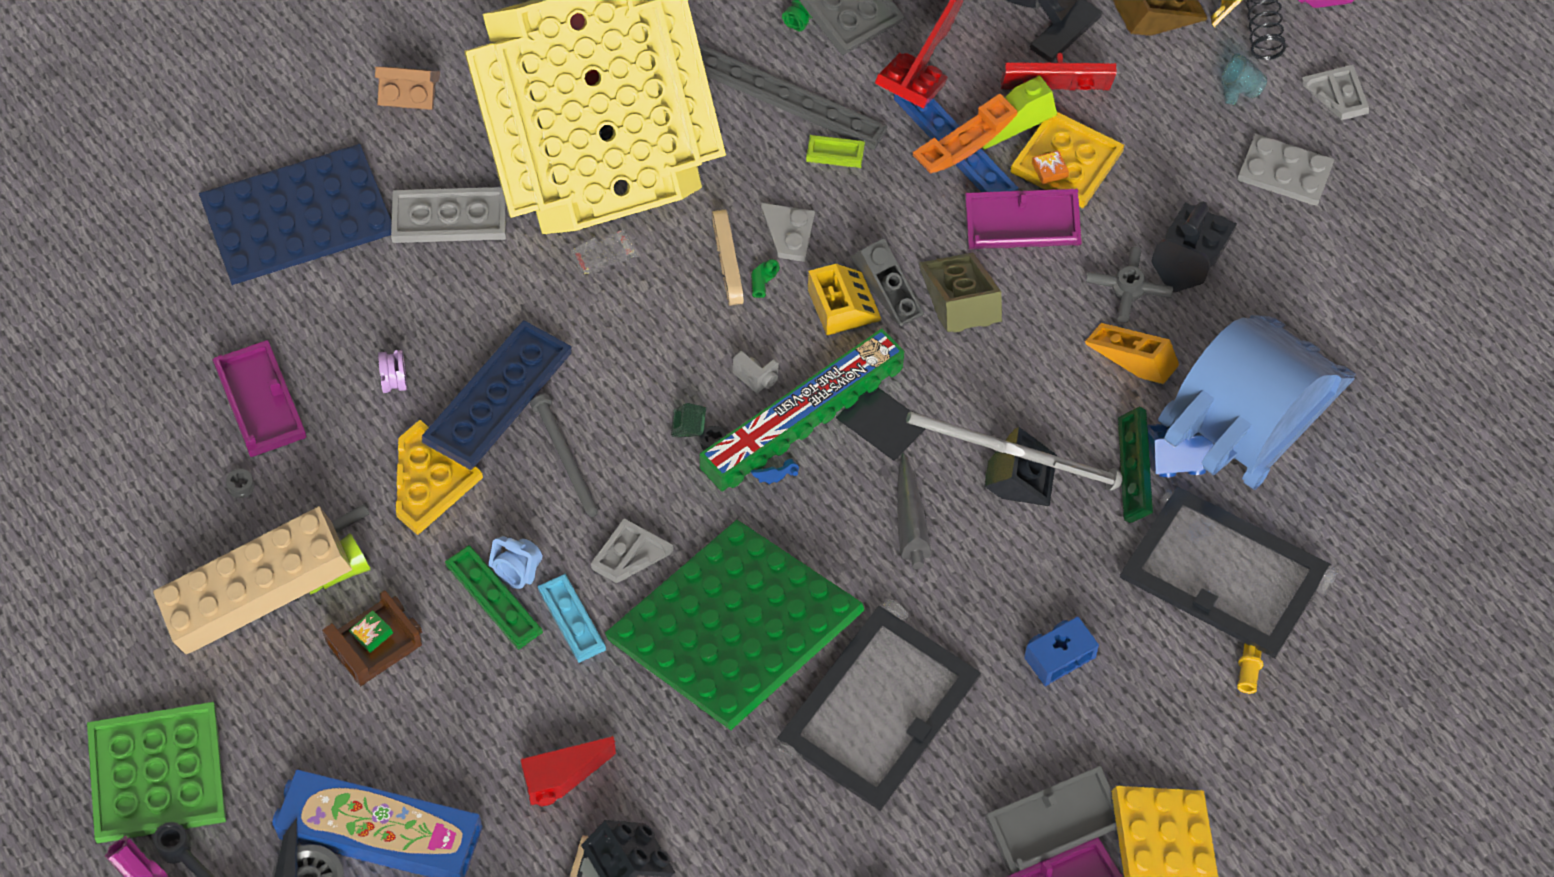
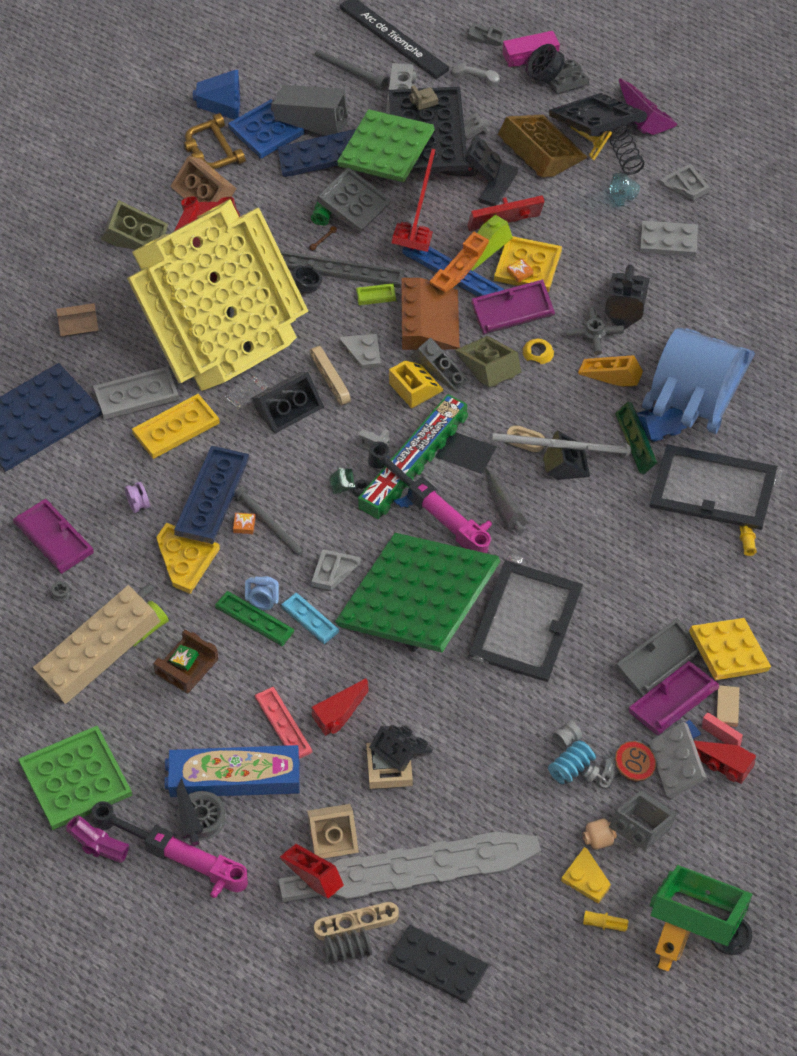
camera: 15 degrees left, 5 degrees down
green arm [751,259,780,298] -> none
blue brick [1024,617,1099,686] -> none
none -> yellow plate [132,394,220,459]
none -> orange tile [233,513,256,534]
none -> black slope [251,372,324,433]
none -> coral tile [255,687,312,759]
none -> black helmet [292,265,322,293]
none -> reddish brown hinge [309,226,337,251]
none -> piece [368,441,492,553]
none -> dark orange slope [401,278,460,350]
none -> tan plate [507,426,545,452]
none -> yellow piece [522,338,554,364]

